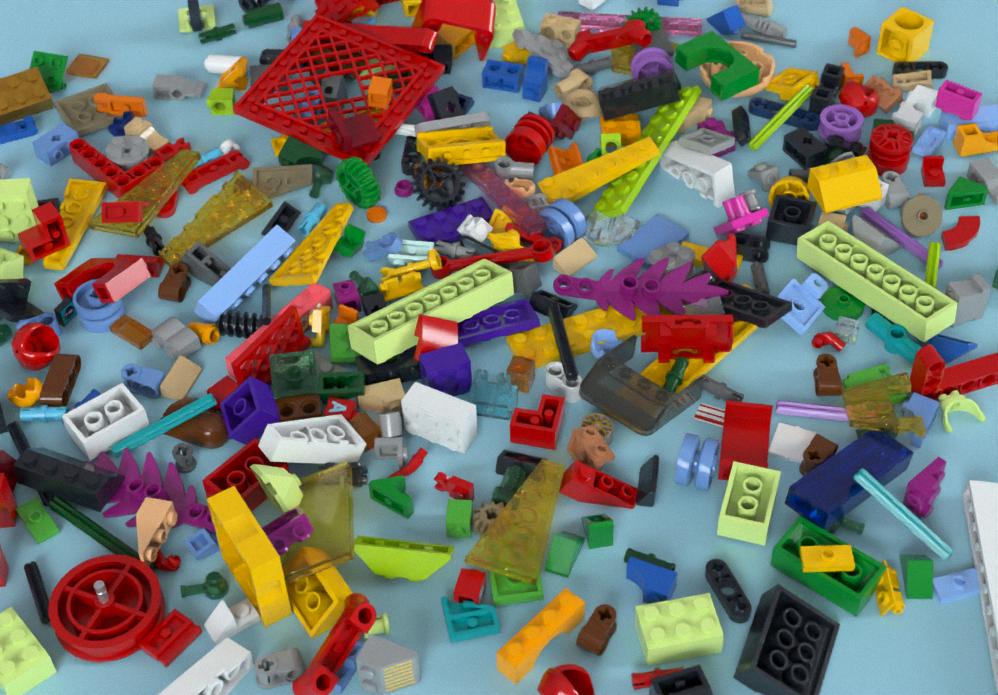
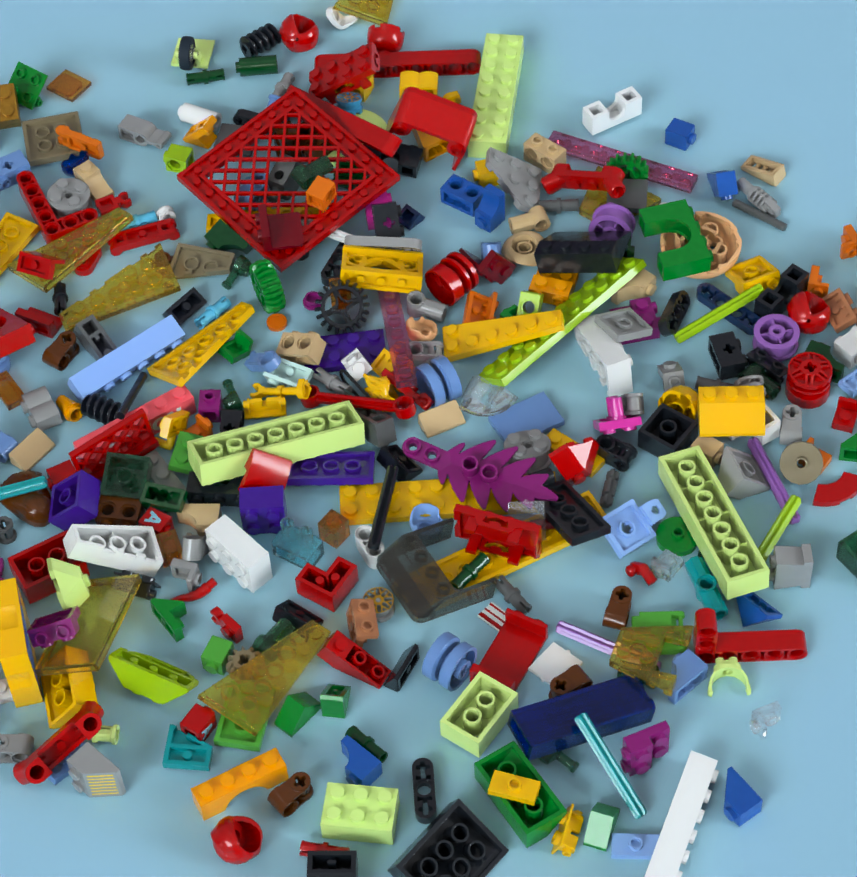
camera: 20 degrees right, 5 degrees up
none -> tan brick [276,331,327,365]
none -> clear green piece [291,155,333,191]

